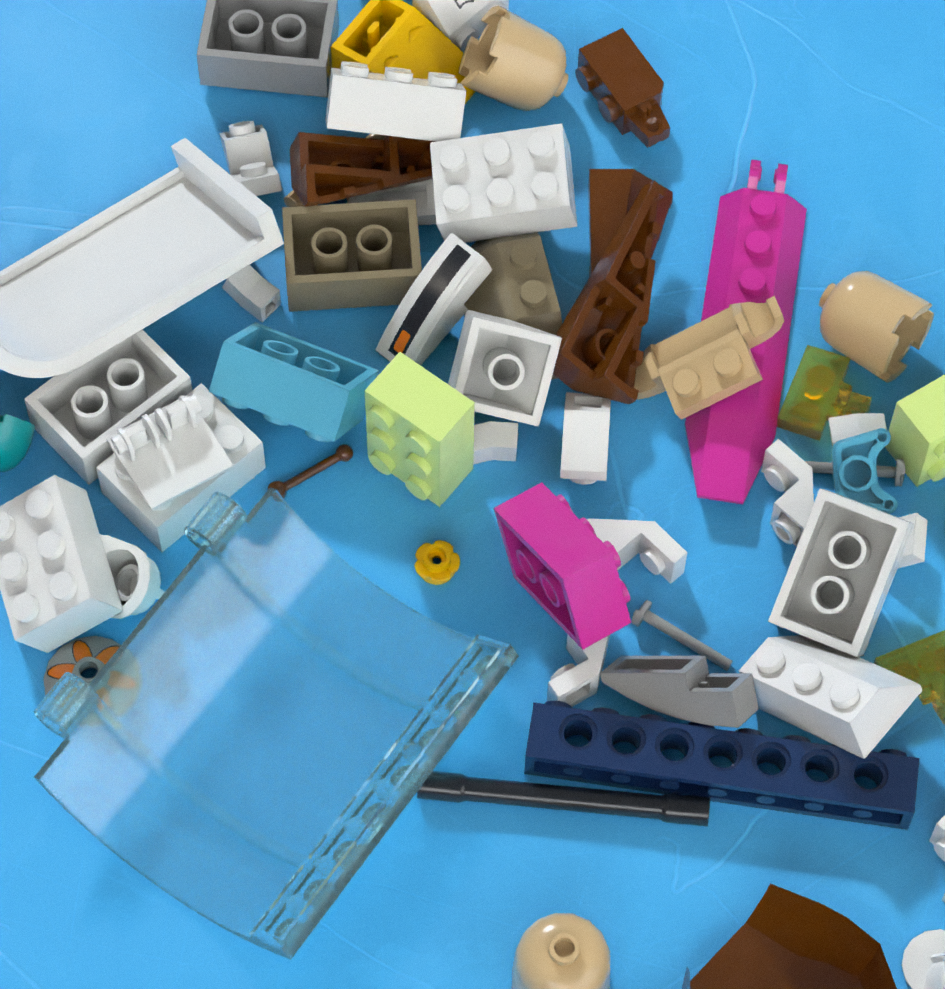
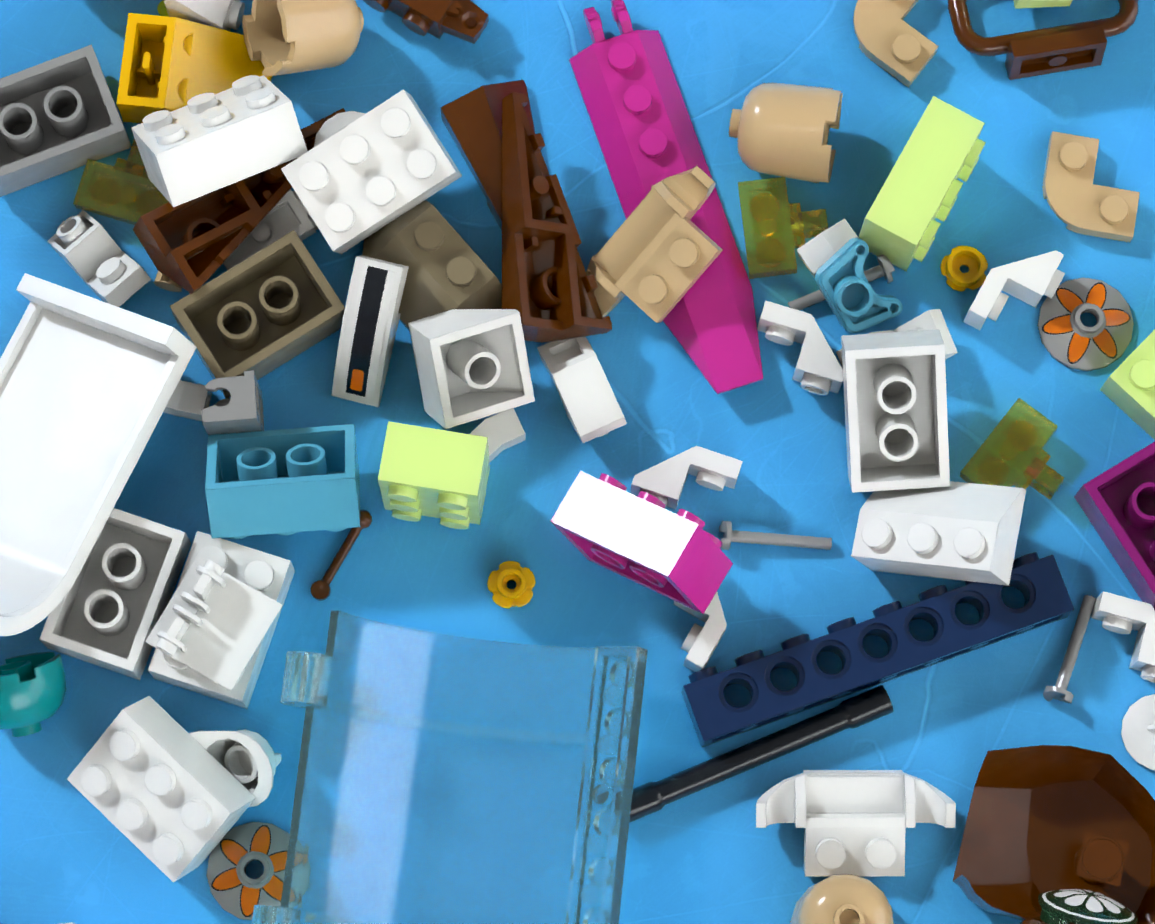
camera: 30 degrees left, 15 degrees up
light grey slope [600,656,759,728] -> none
none -> clear yellow hinge [73,138,169,225]
none -> light grey hinge [201,370,264,435]
none -> white plate [756,770,956,877]
none -> light grey piece [1043,595,1096,704]

